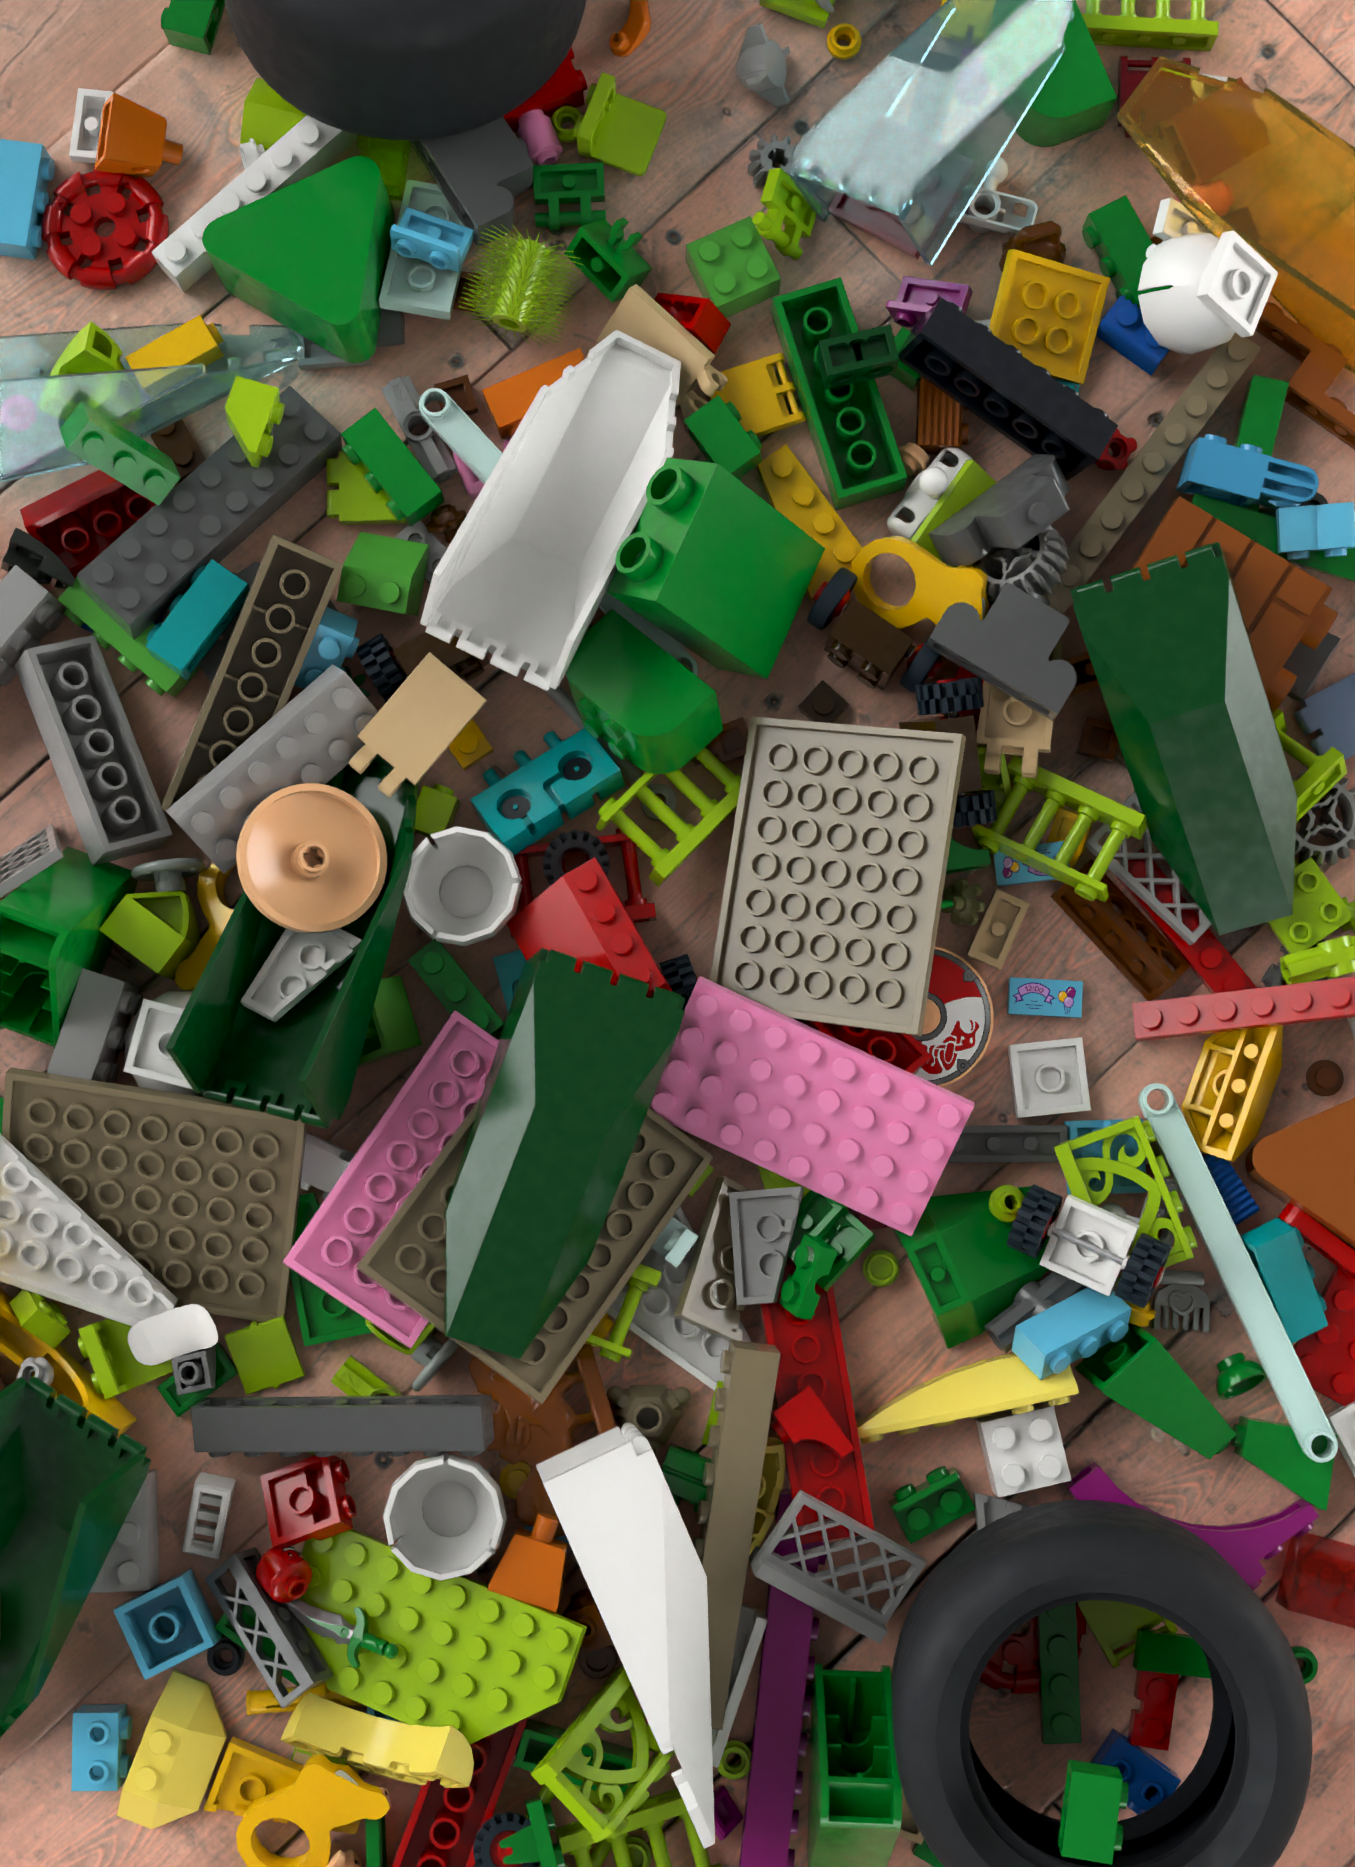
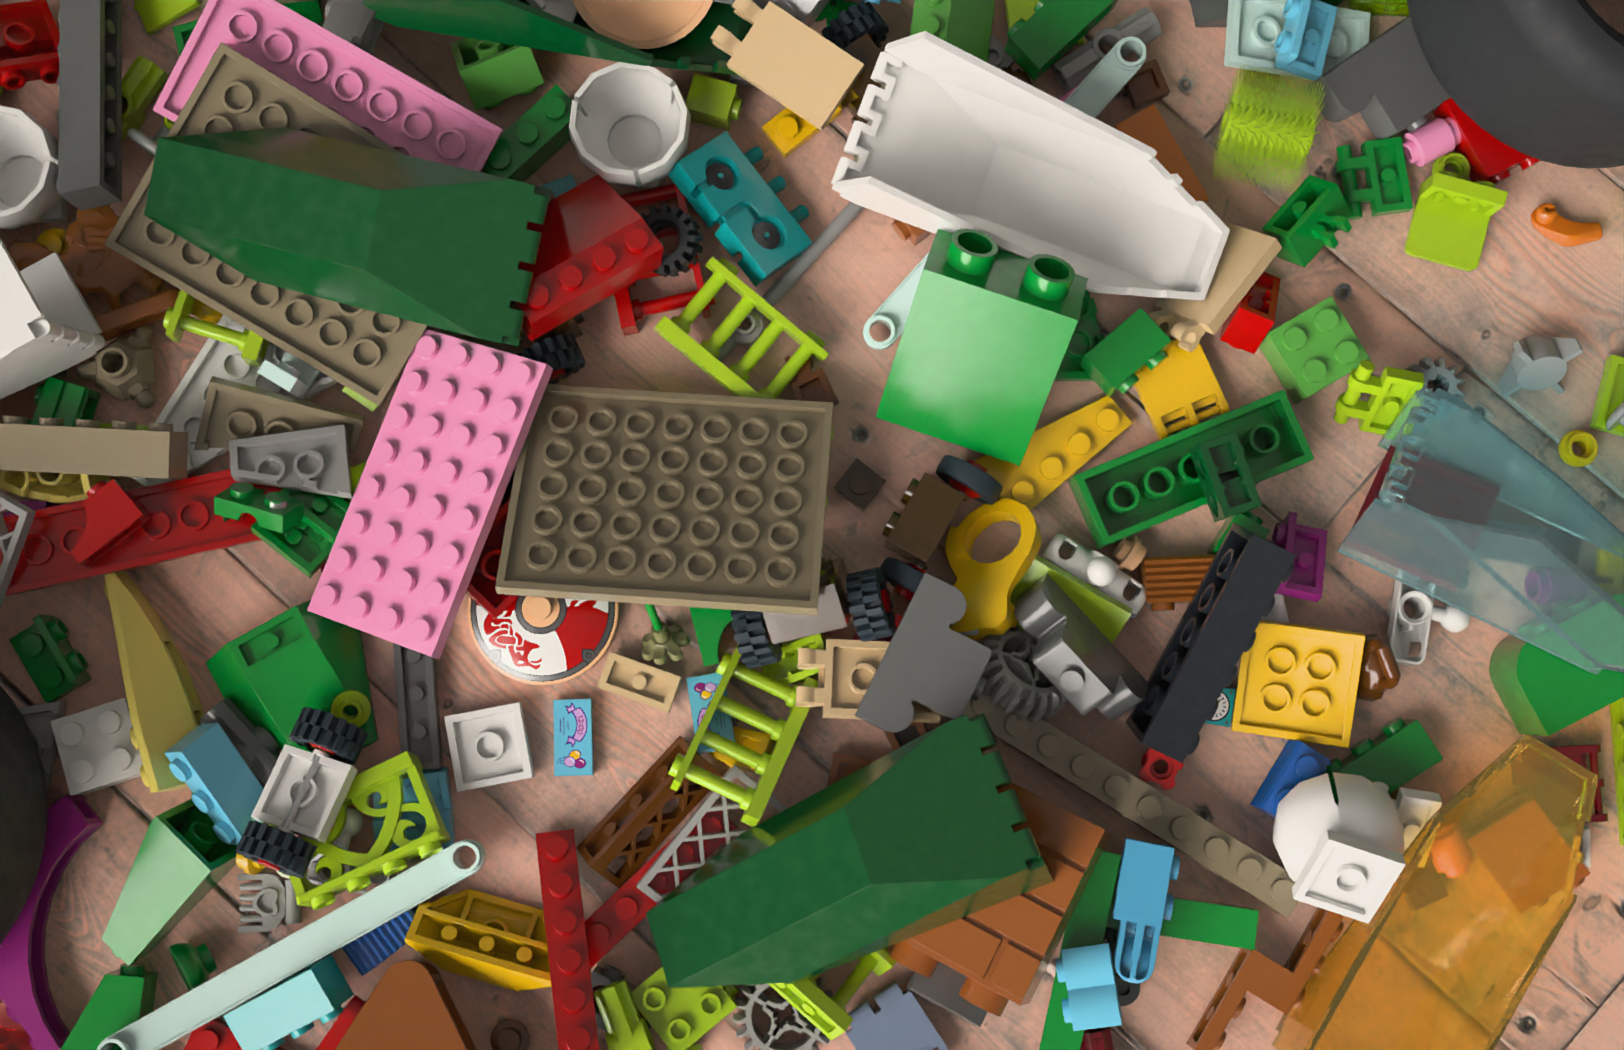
camera: 85 degrees right, 0 degrees up
green brick [565,609,723,774] -> none
lime plate [862,1250,899,1287] -> none

